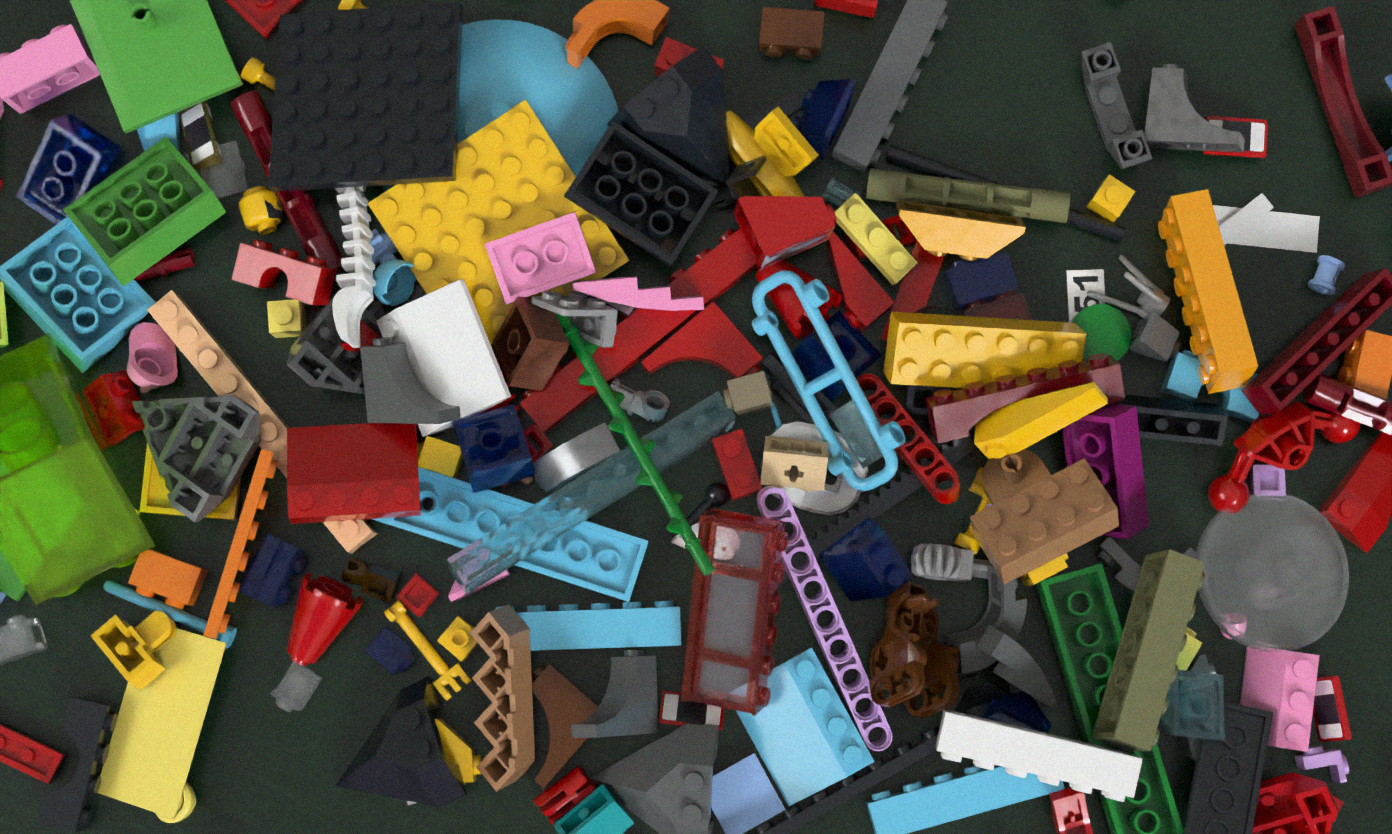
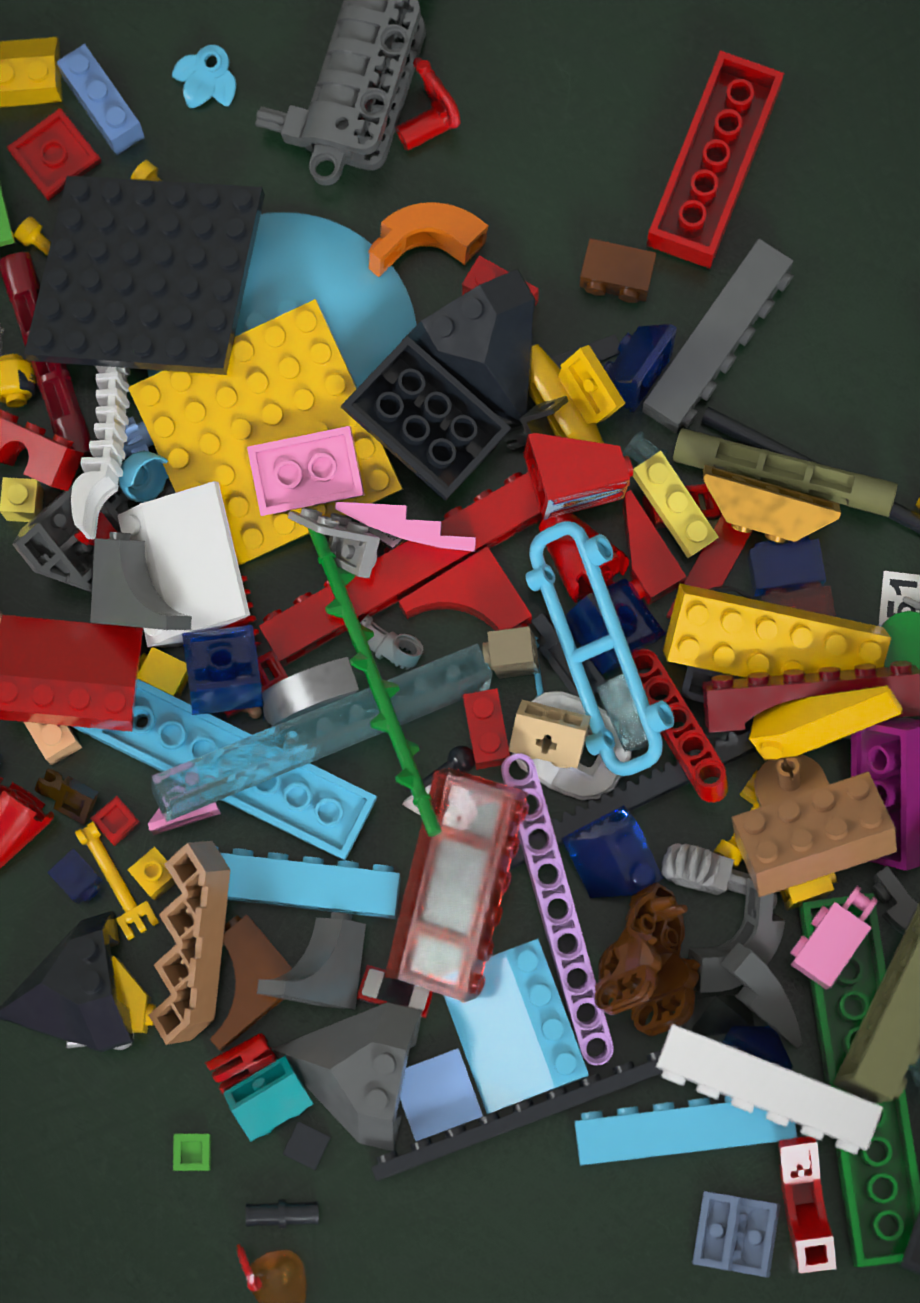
camera: 15 degrees right, 5 degrees down
copper brick [491,297,570,391] -> none
none -> bright pink brick [790,886,878,990]

